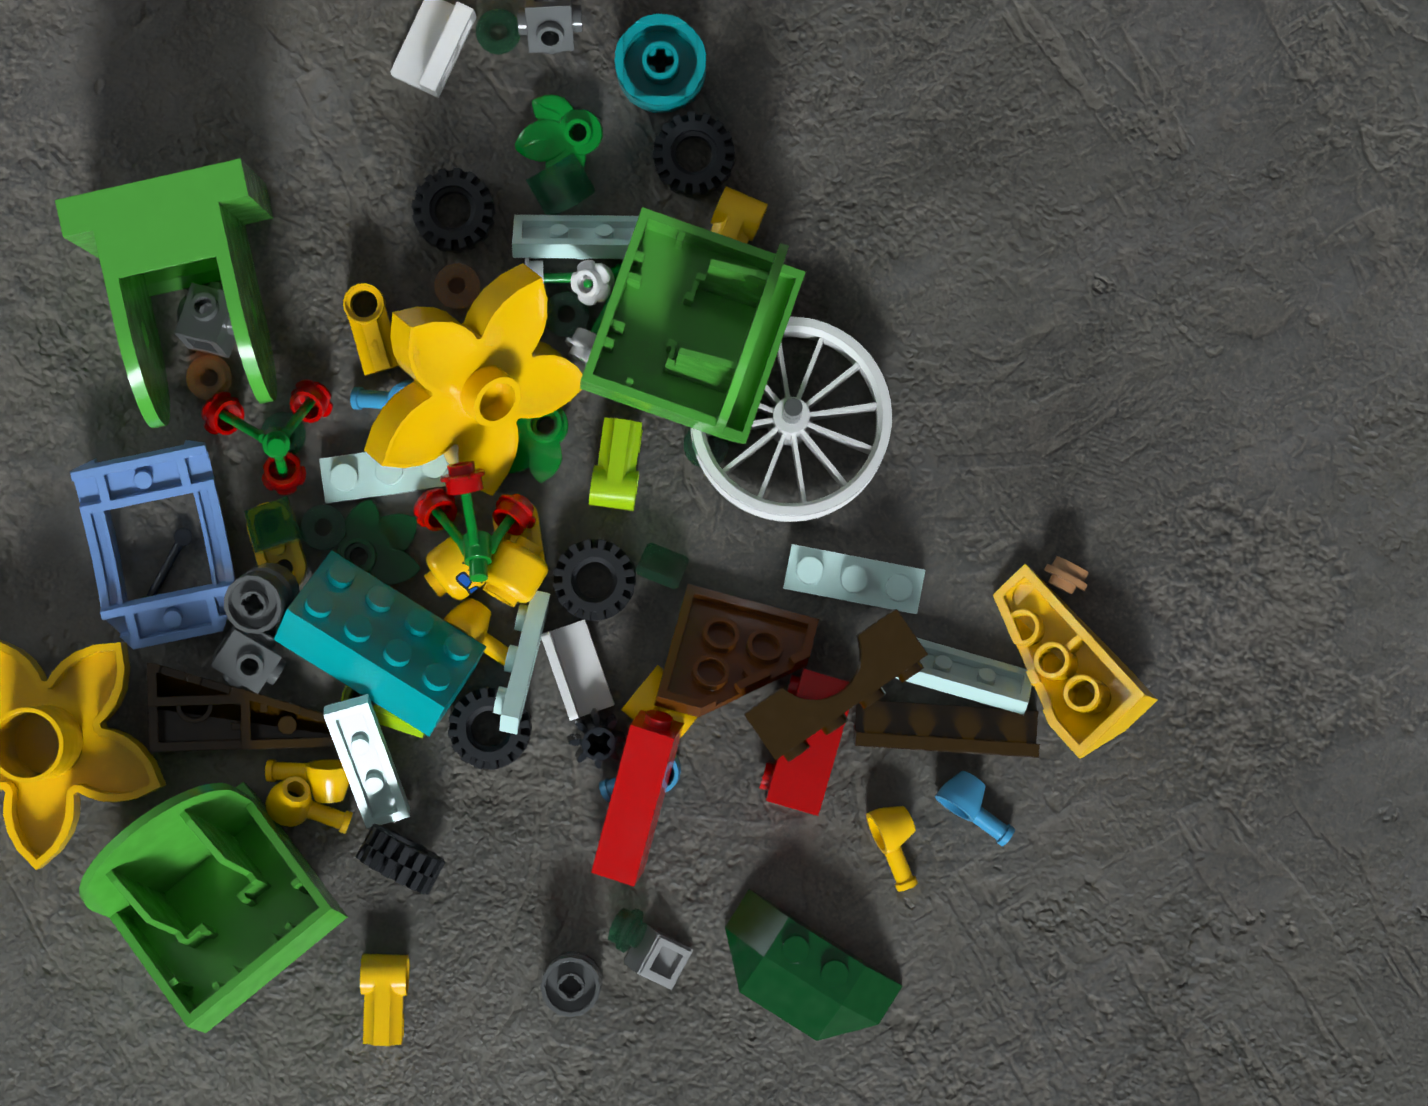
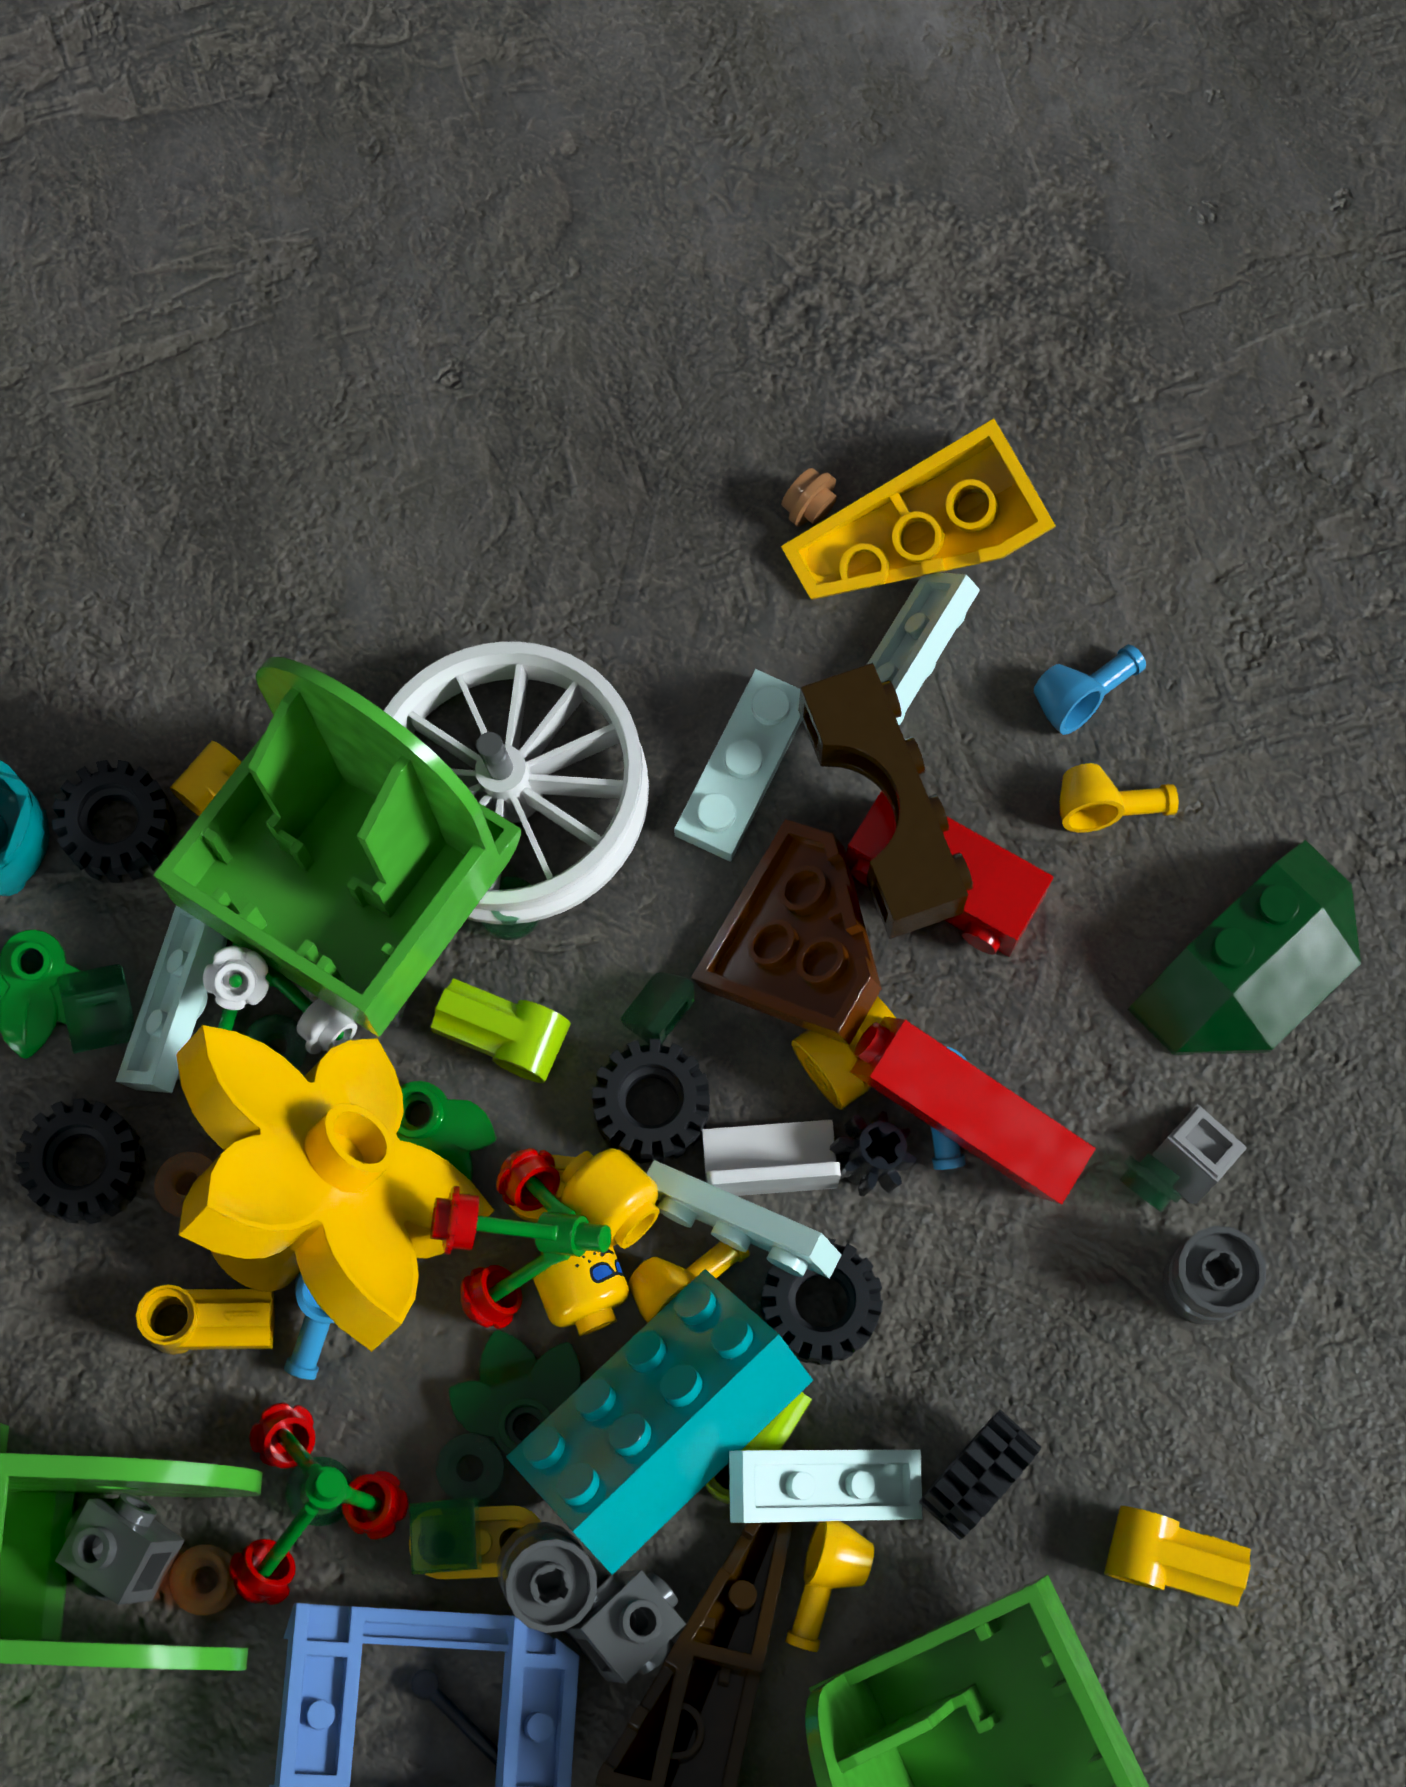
camera: 80 degrees left, 15 degrees down
yellow bar [265,776,353,834] -> none
light aqua plate [319,452,450,504] -> none
dark brown fence [853,700,1040,758] -> none

